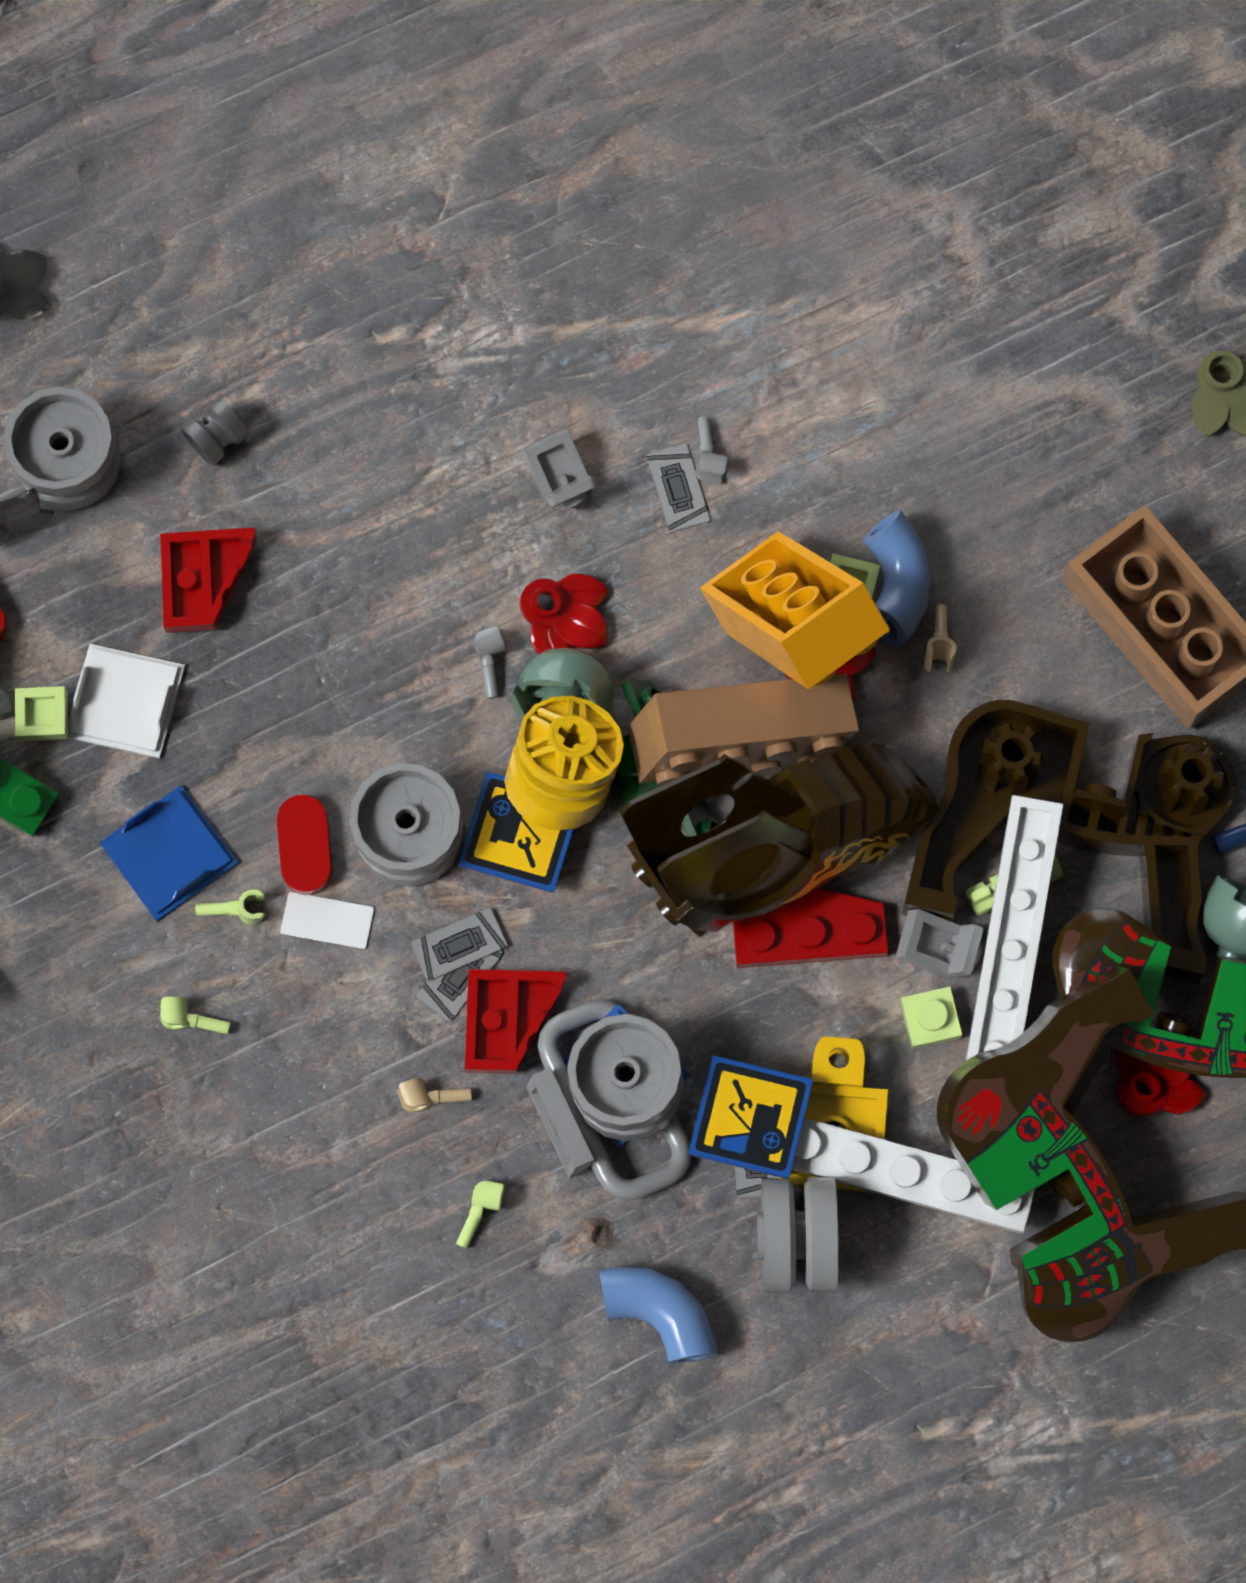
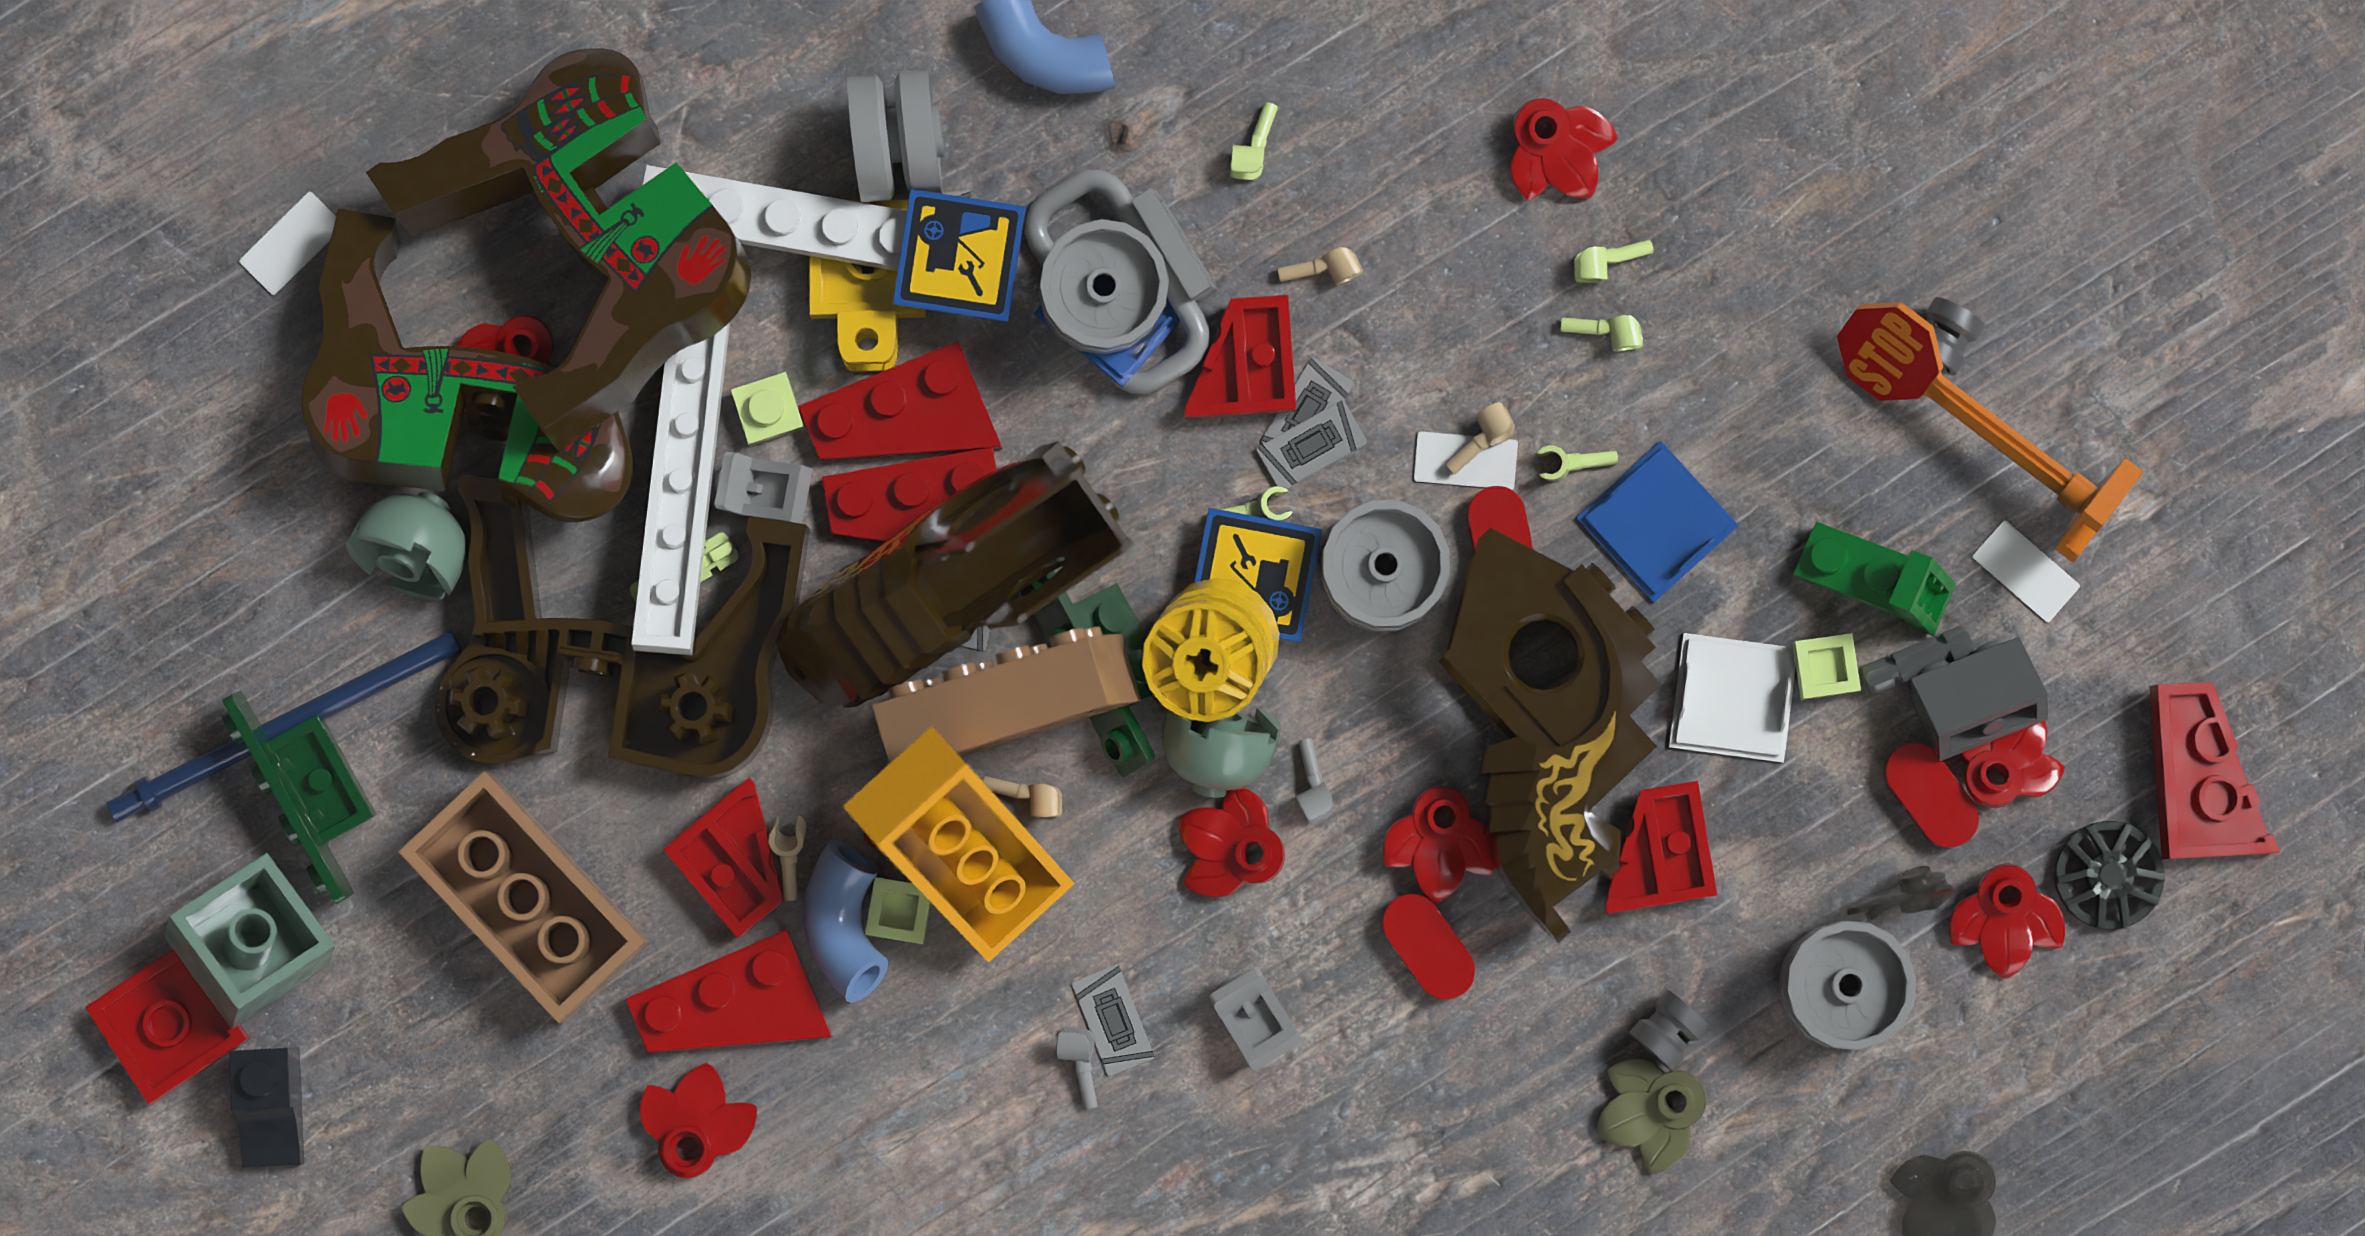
camera: 170 degrees right, 10 degrees up
none -> red wing [625,930,833,1052]
none -> red plate [640,1063,757,1178]
none -> red wing [663,777,784,939]
none -> red wing [798,341,1002,461]
none -> tan hand [983,776,1062,817]
none -> yellowish green hand [1220,486,1292,522]
none -> red tile [1382,894,1475,1000]
none -> red plate [1383,786,1495,903]
none -> dark brown animal [1438,528,1661,944]
none -> tan hand [1446,402,1515,474]
none -> red plate [1509,98,1617,200]
none -> yellowish green hand [1574,240,1653,283]
none -> olive plate [1596,1058,1707,1174]

